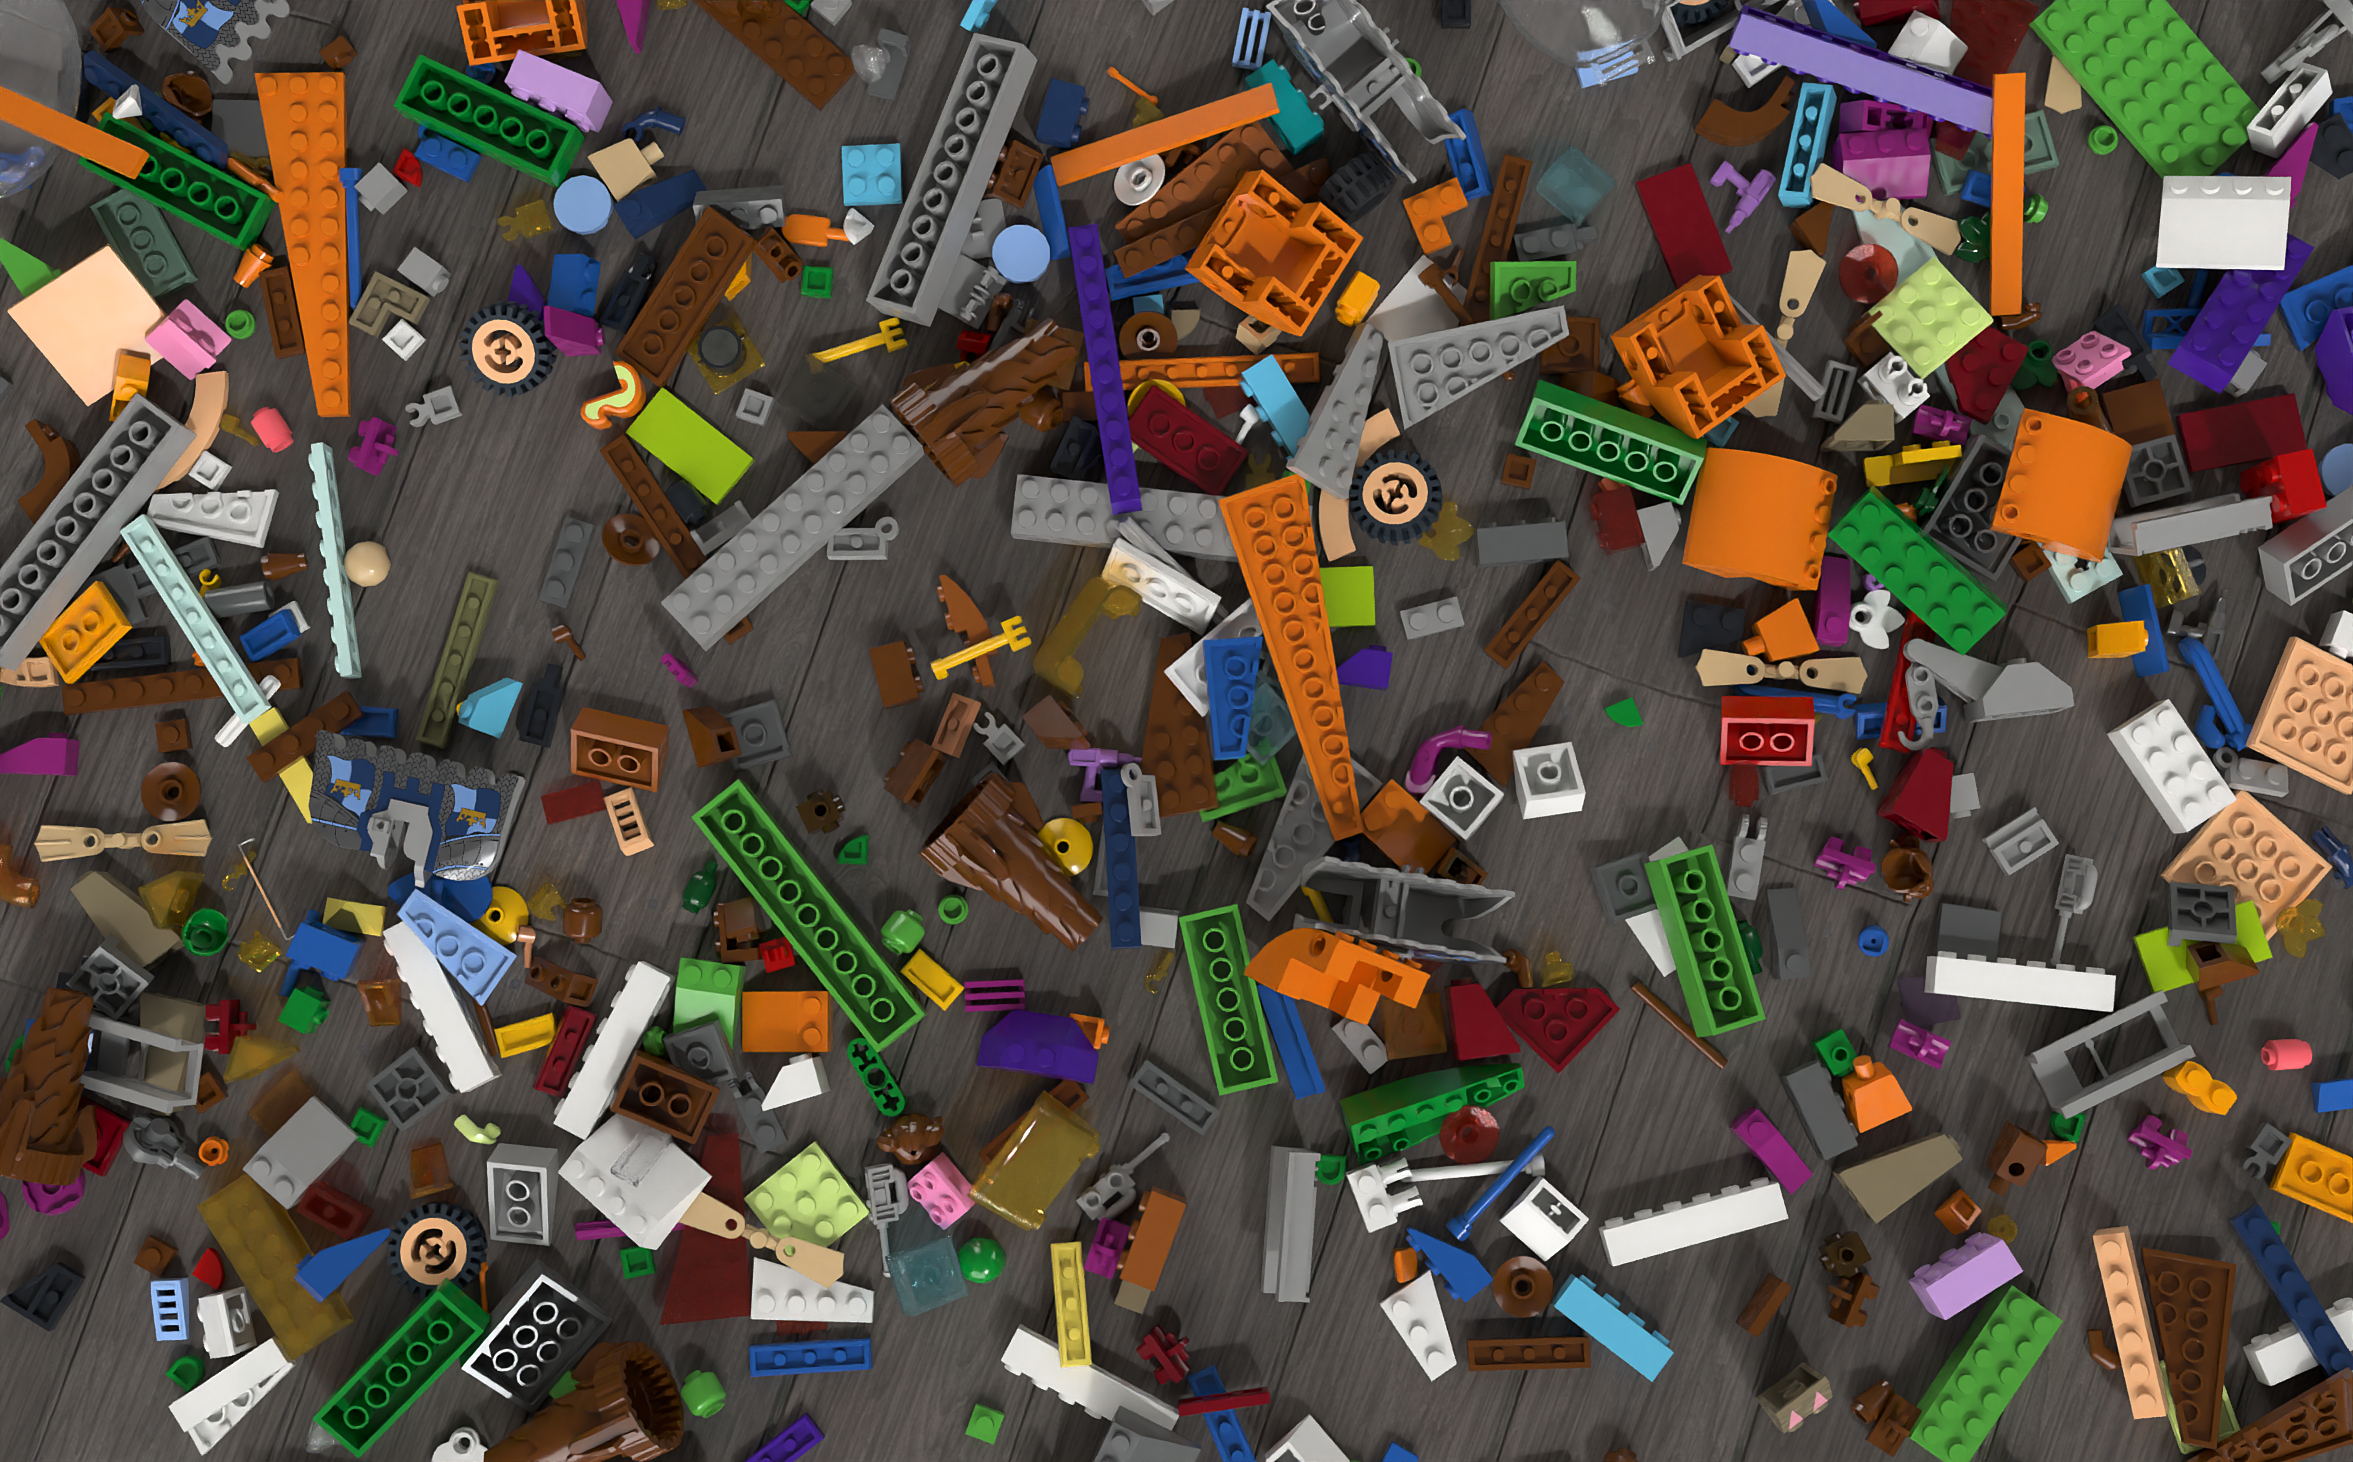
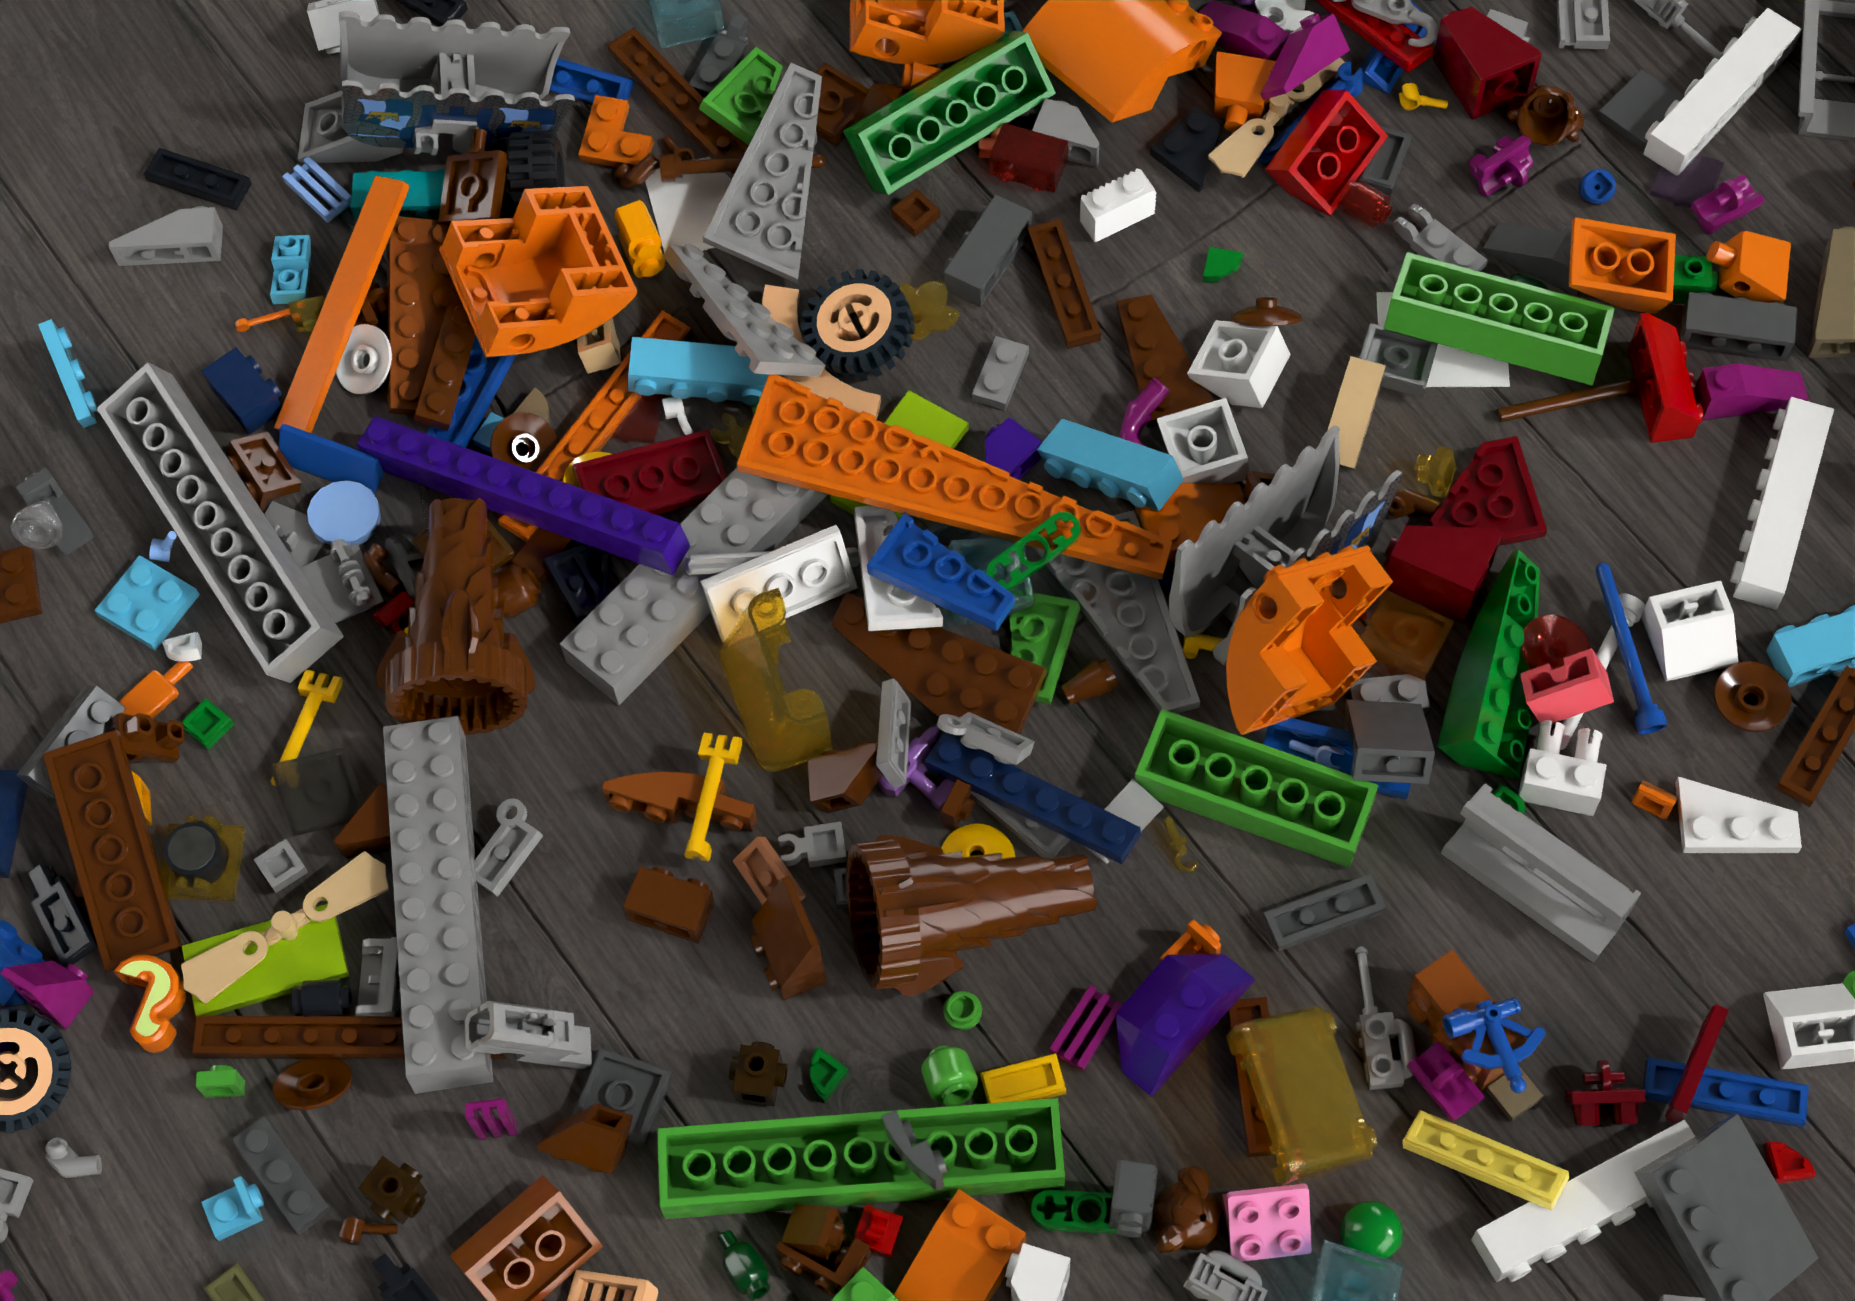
camera: 55 degrees left, 20 degrees down
blue slope [1405,1225,1493,1303] -> none
none -> light grey arm [45,1138,102,1178]
none -> light blue hand [149,531,177,562]
none -> tan piece [181,851,389,1004]
none -> bright green plate [196,1065,245,1098]
none -> medium azure bracket [201,1176,264,1241]
none -> medium azure slope [270,235,311,304]
none -> dark brown brick [357,1156,427,1225]
none -> reddish brown plate [438,129,508,226]
none -> light grey plate [465,1000,592,1069]
none -> reddish brown arm [614,153,660,188]
none -> light grey tile [876,678,911,788]
none -> dark grey slope [881,1110,948,1191]
none -> green beam [986,512,1081,590]
none -> medium azure brick [1037,419,1184,511]
none -> white brick [1080,168,1156,242]
none -> dark grey brick [1109,1160,1158,1237]
none -> reddish brown dish [1231,297,1302,326]
none -> magenta slope [1261,13,1350,100]
none -> light blue hand [1289,739,1344,770]
none -> tan slope [1327,356,1386,469]
none -> dark grey panel [1342,700,1435,784]
none -> blue piece [1442,997,1545,1093]
none -> coral brick [1520,648,1614,724]
none -> orange slope [1569,217,1676,314]
none -> red slope [1627,313,1703,443]

